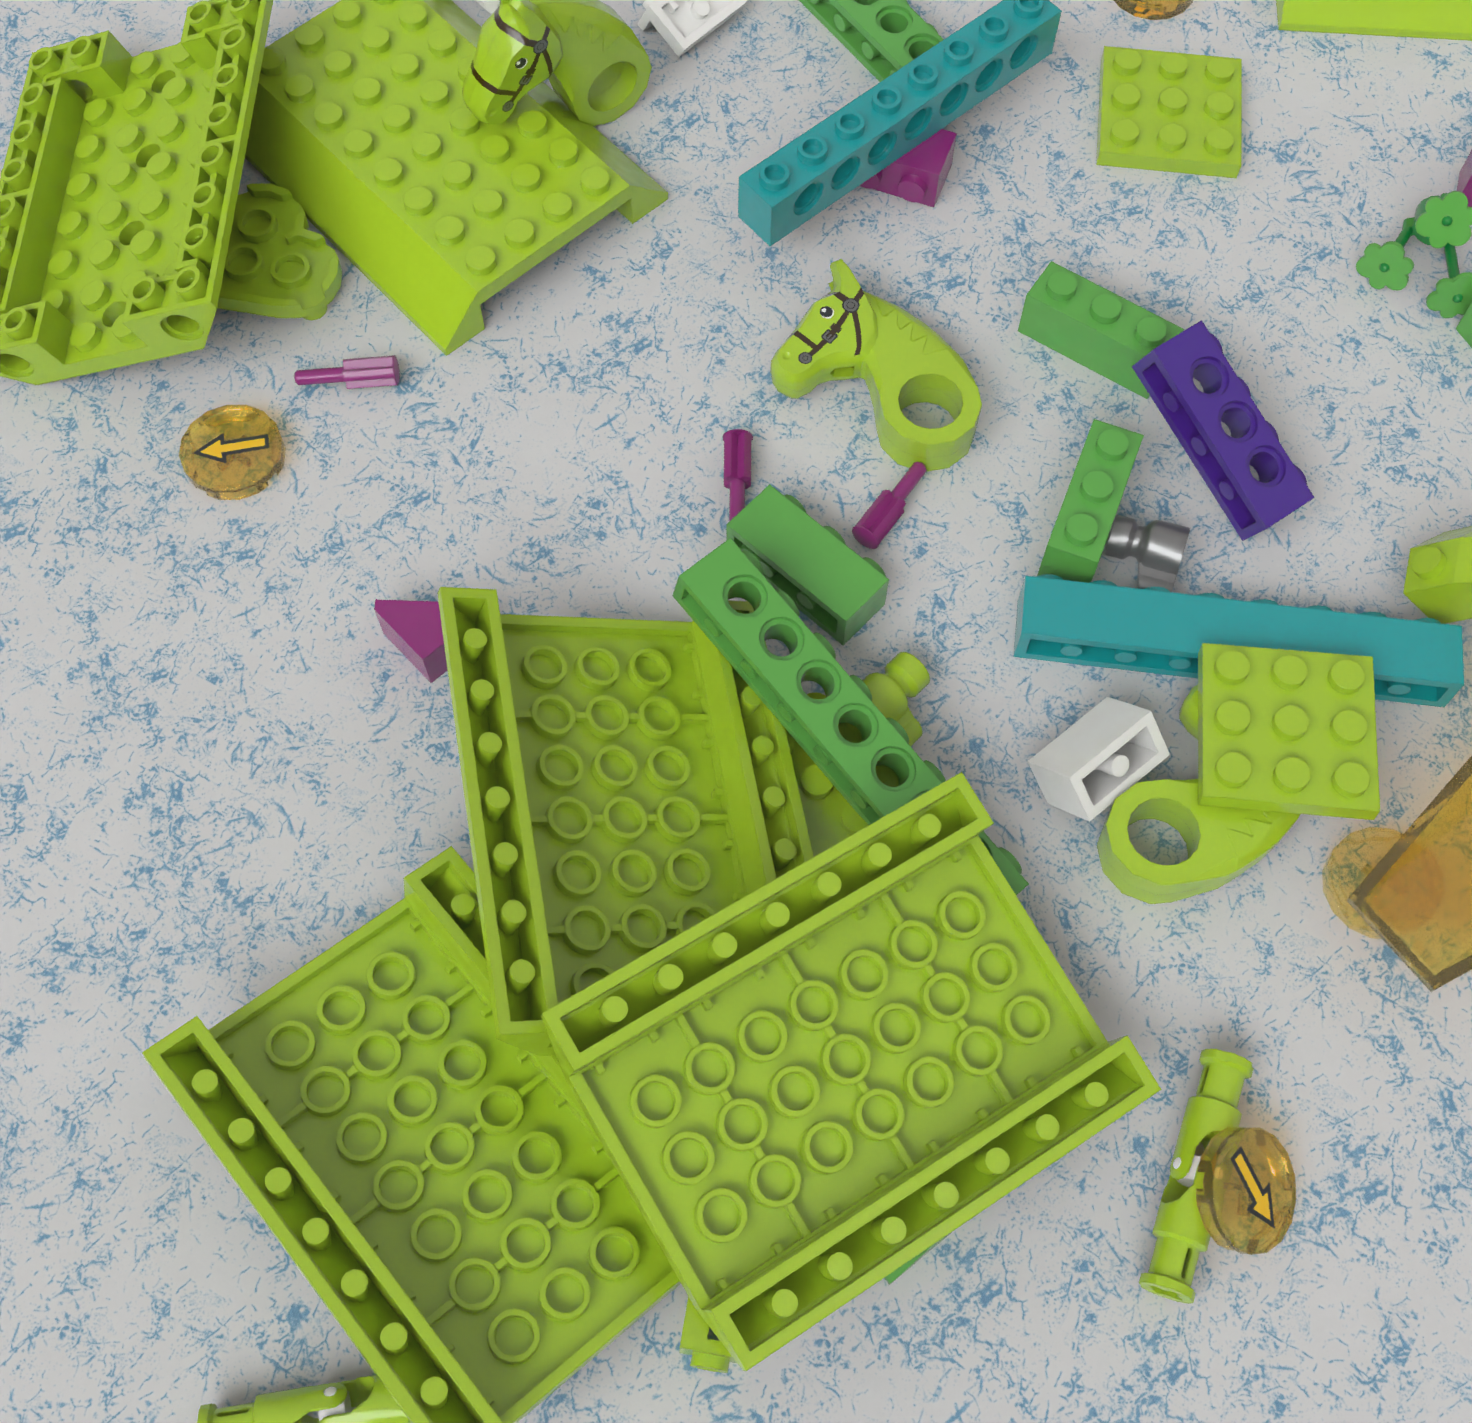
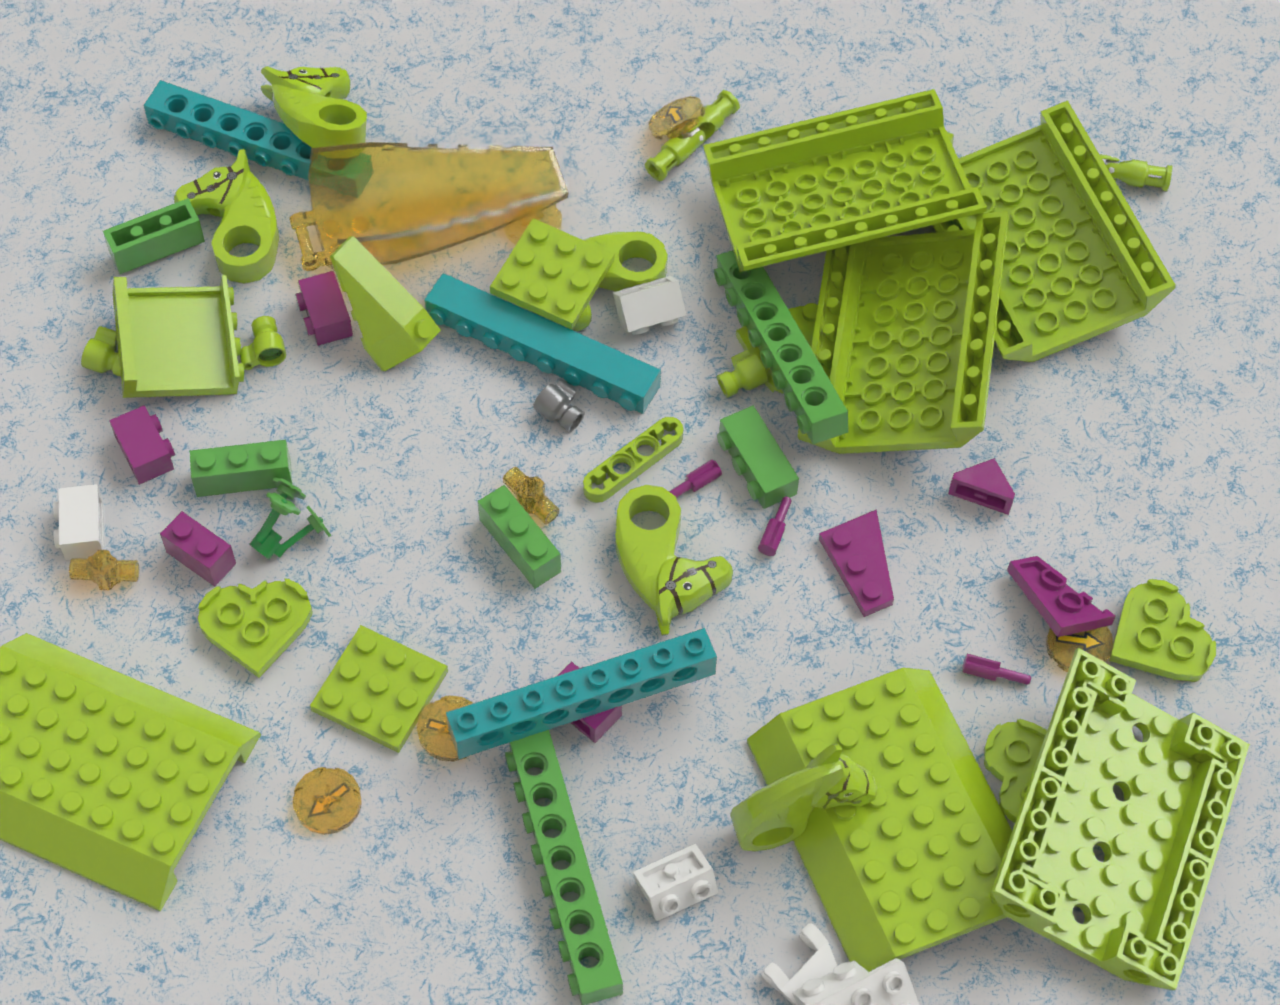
camera: 160 degrees left, 5 degrees down
bright green brick [1037,419,1144,583] -> none
dark purple brick [1132,320,1315,541] -> none
none -> lime plate [198,578,313,678]
none -> clear yellow tile [417,695,473,762]
none -> clear yellow axle [503,467,559,524]
none -> lime beam [583,417,684,503]
none -> magenta wing [819,509,894,617]
none -> magenta wing [1007,556,1116,637]
none -> lime plate [1109,579,1216,682]

